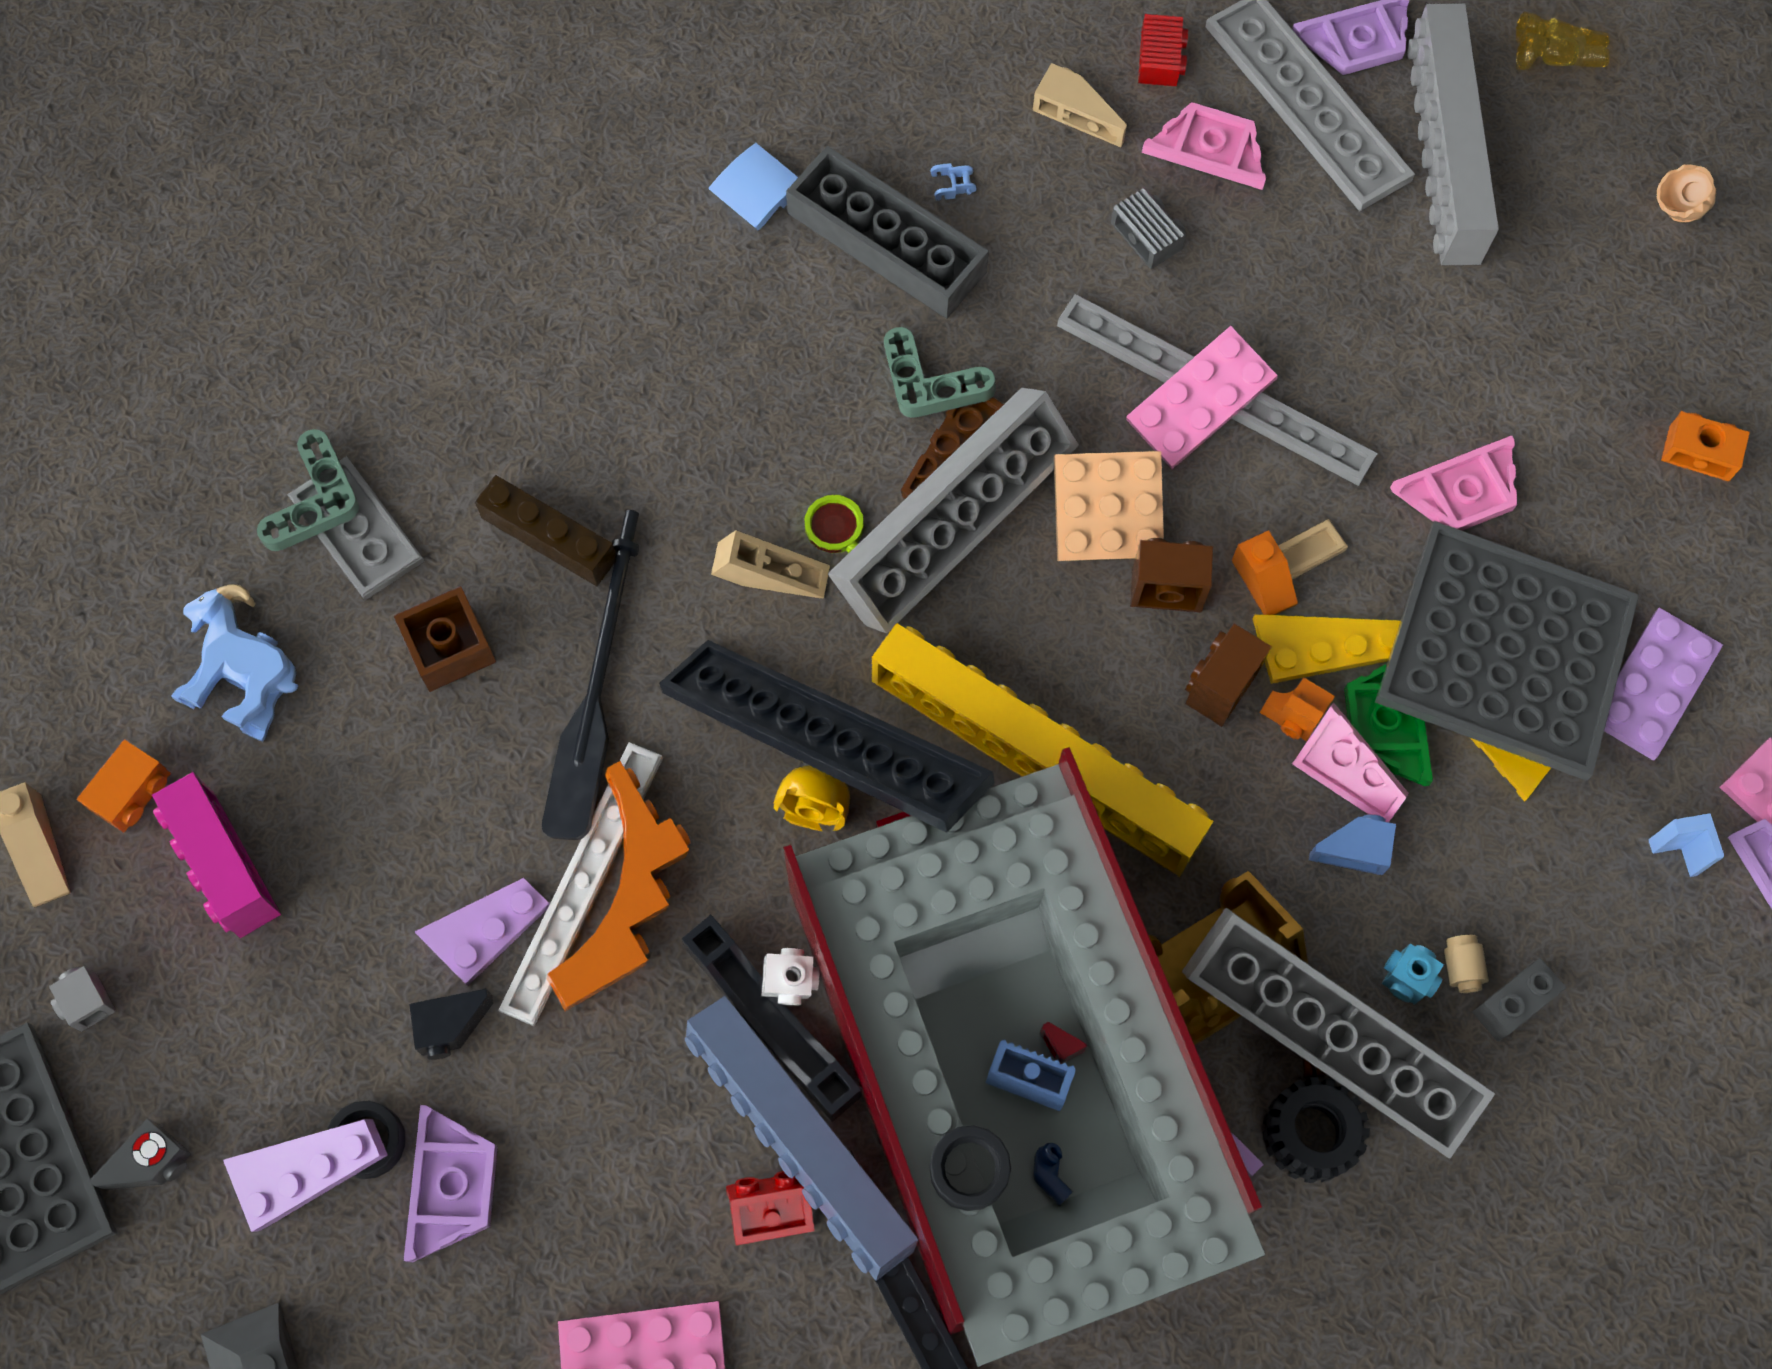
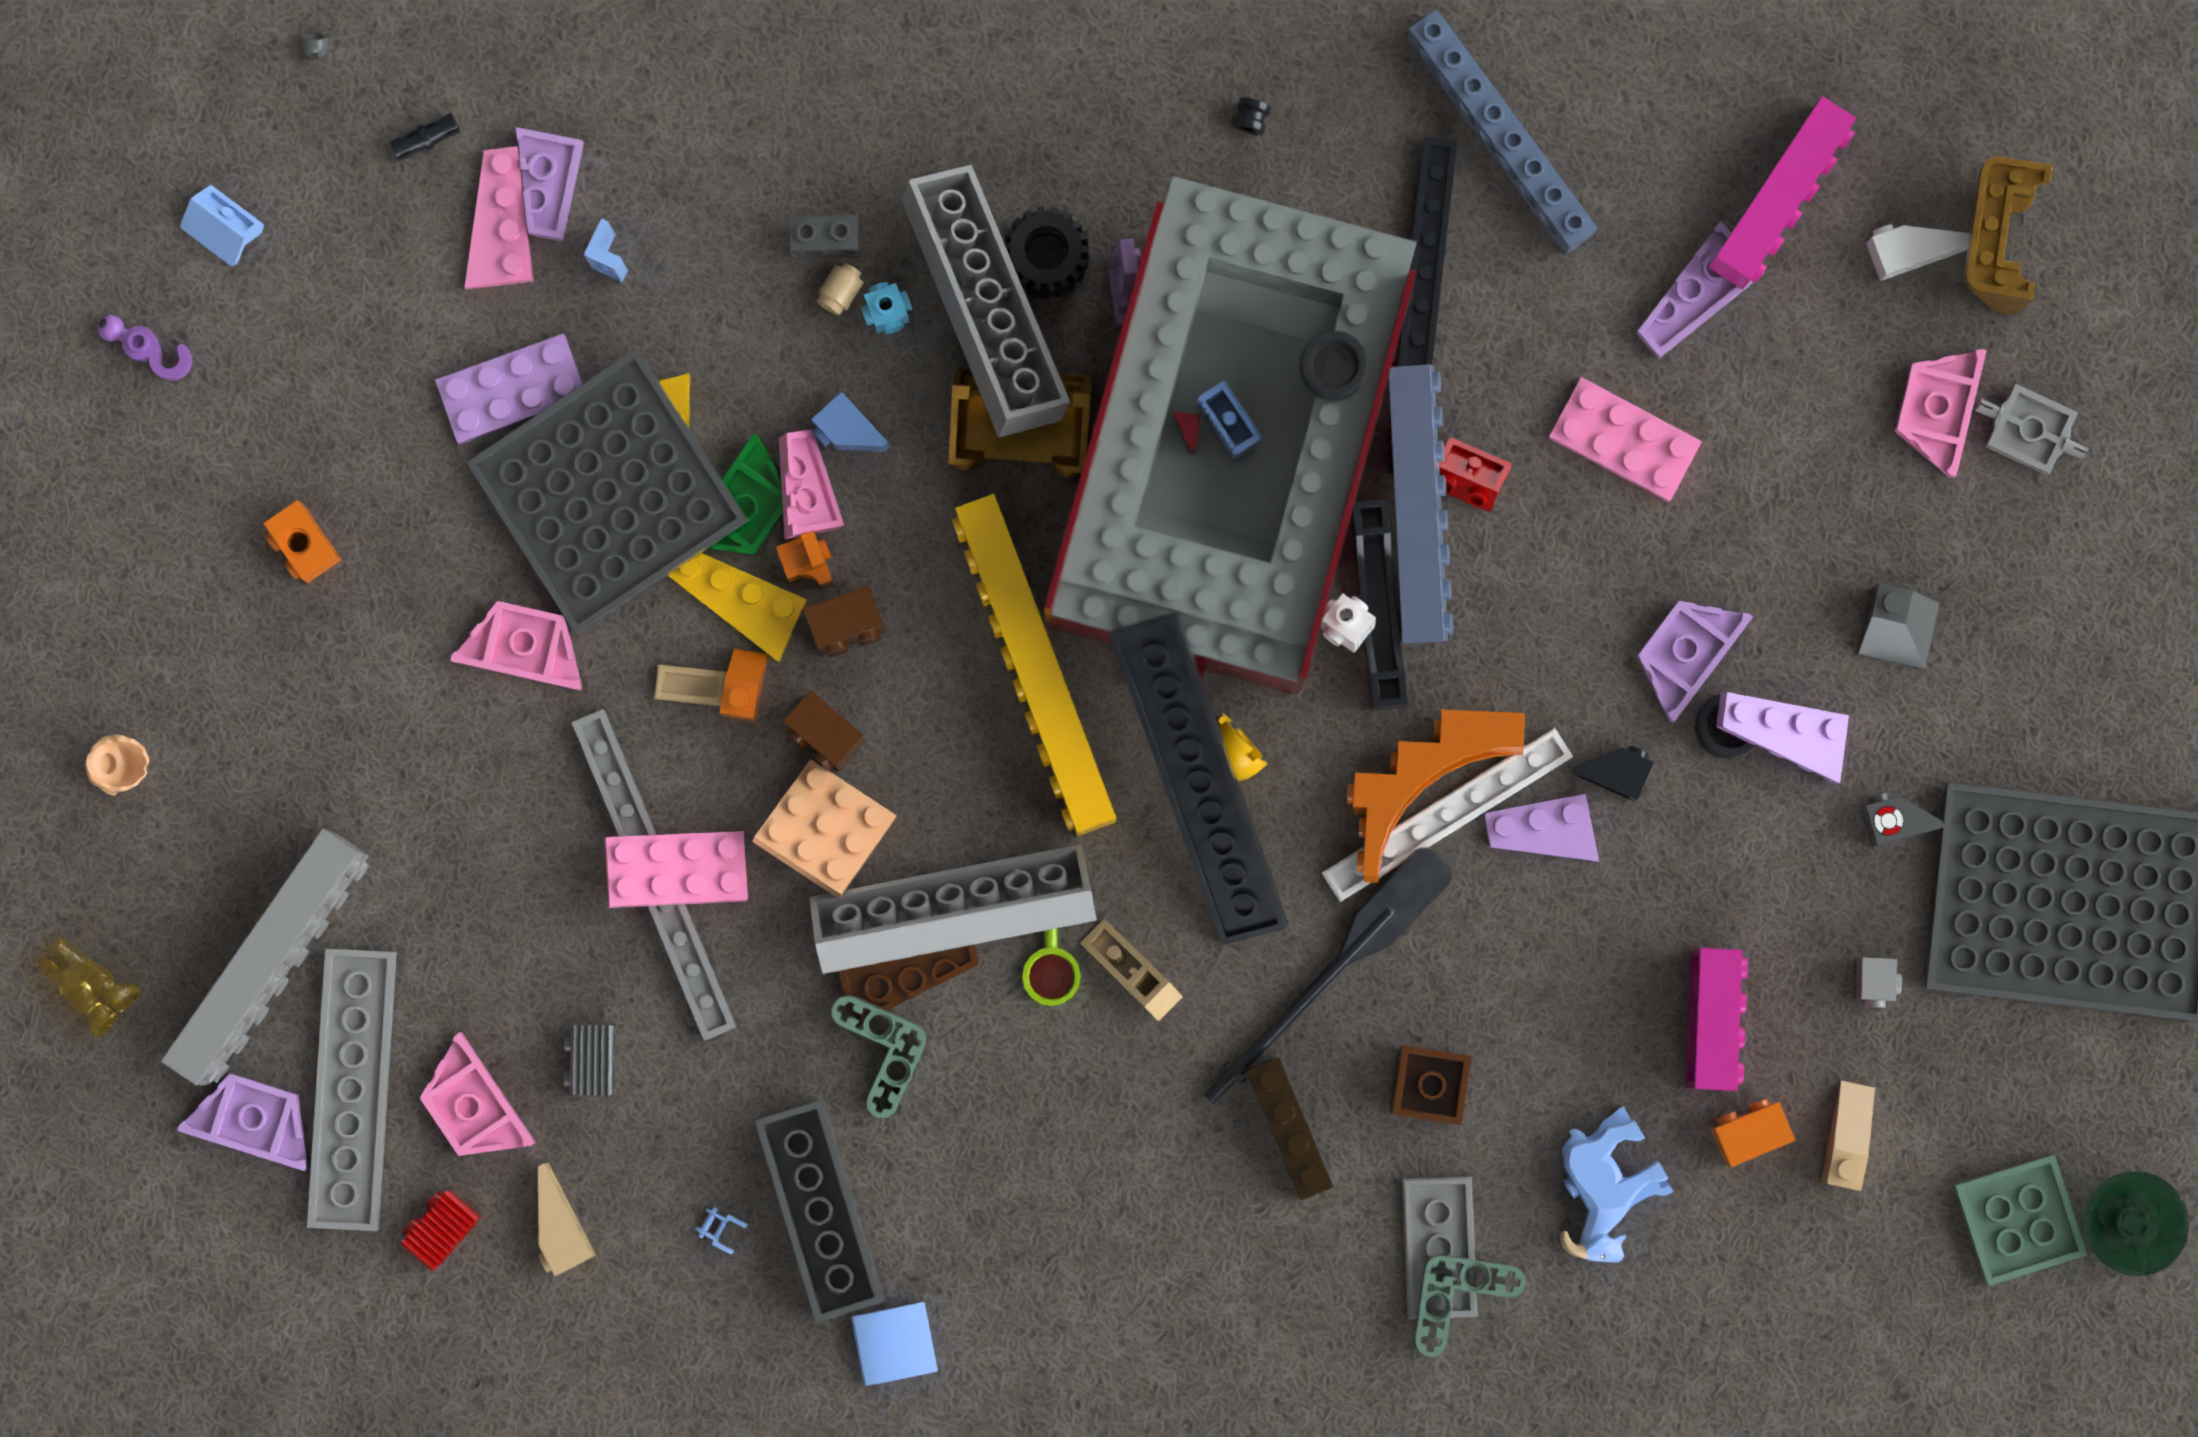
camera: 145 degrees left, 15 degrees up
dark blue arm [1033,1143,1073,1206] -> none

